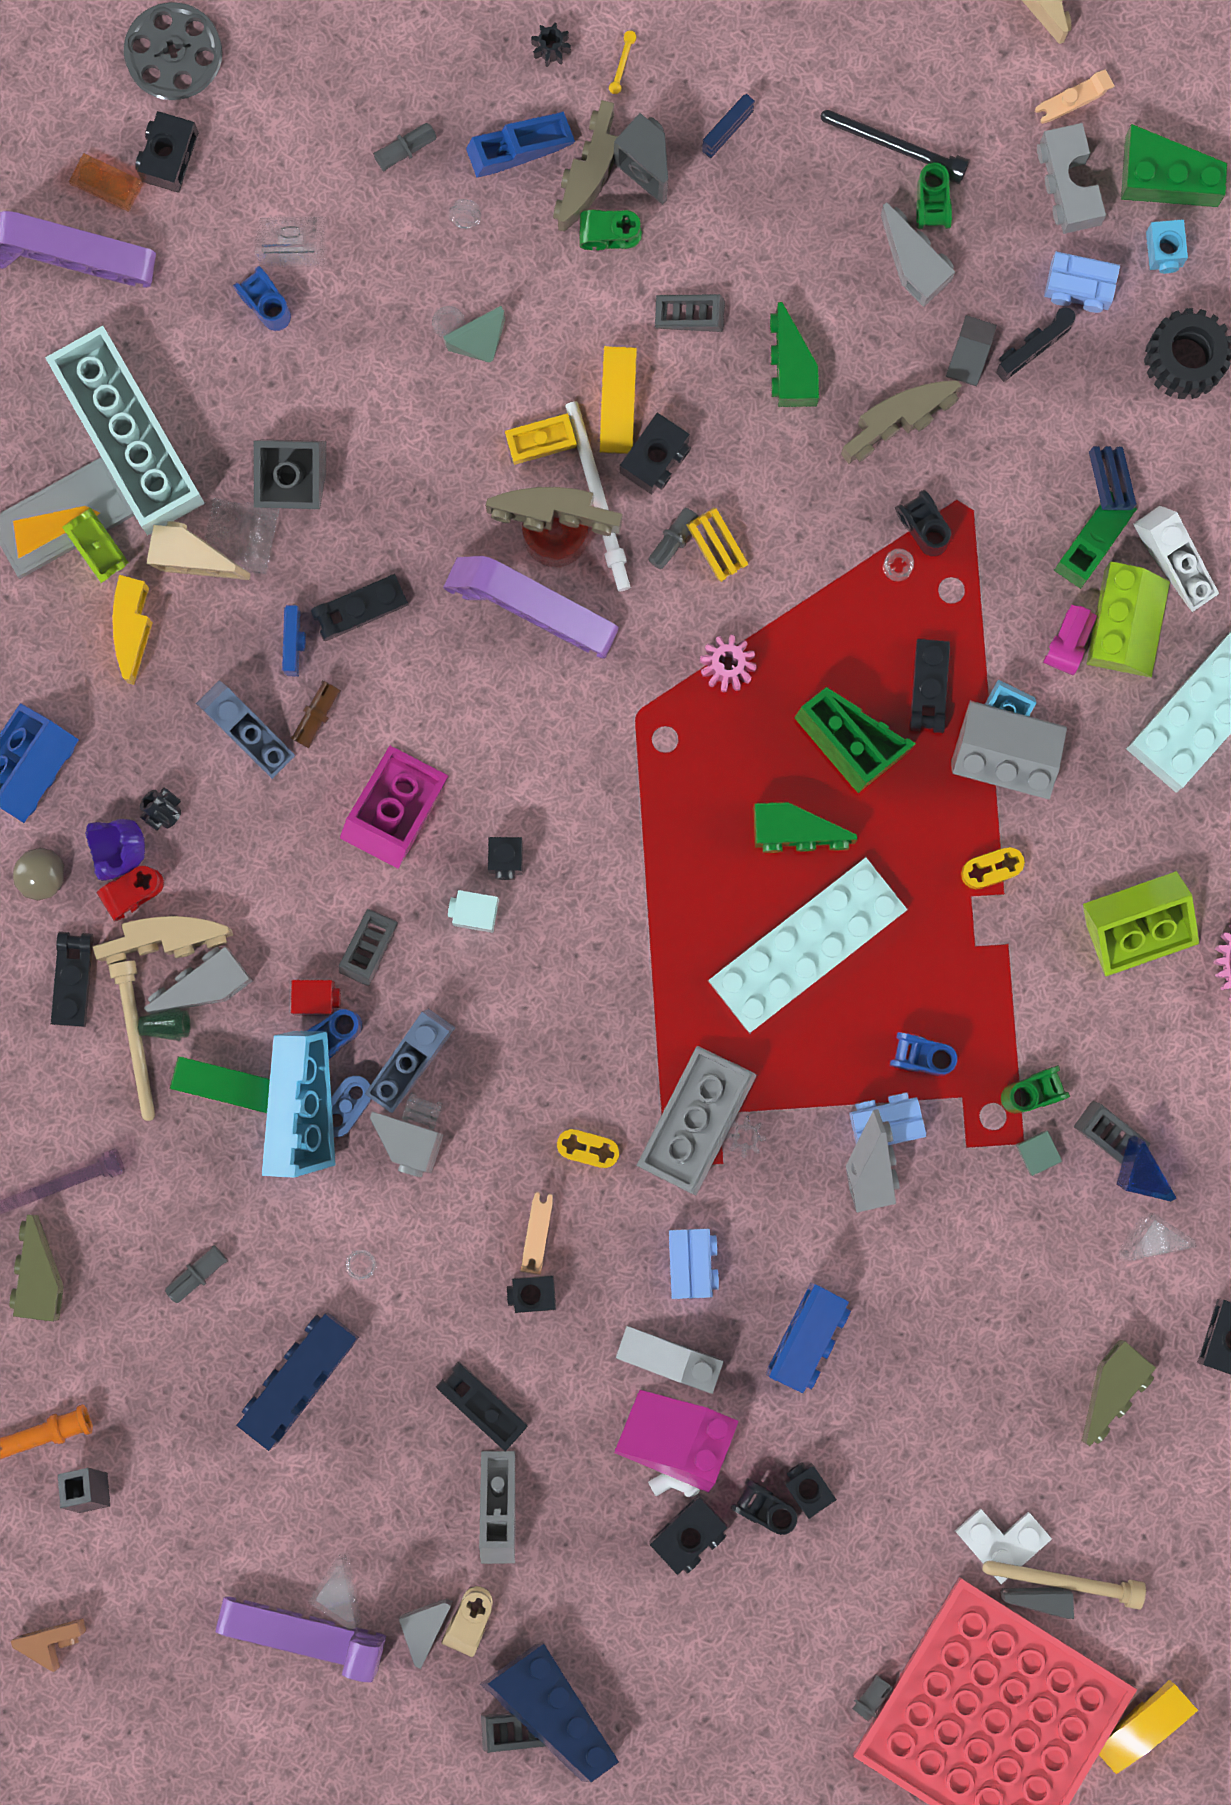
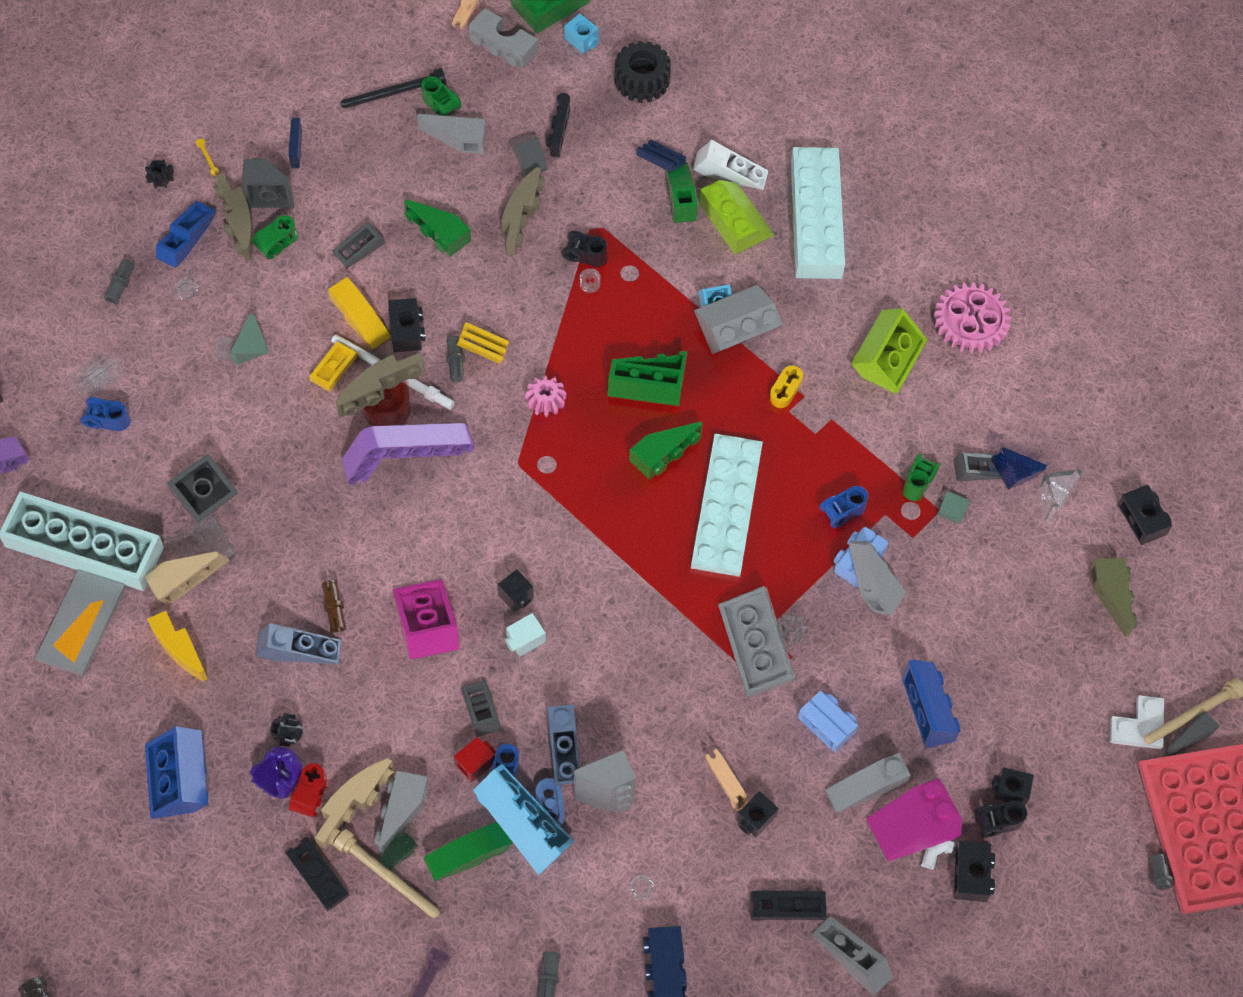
camera: 45 degrees left, 20 degrees down
dark tan hair [13,847,64,901] -> none
lime hinge [62,508,129,583] -> none
blue plate [282,605,306,677] -> none
black plate [310,574,408,641] -> none
yellow beam [557,1129,619,1168] -> none
black plate [910,639,950,733] -> none
dark pink piece [1043,604,1097,676] -> none
light blue brick [1044,251,1120,313] -> none

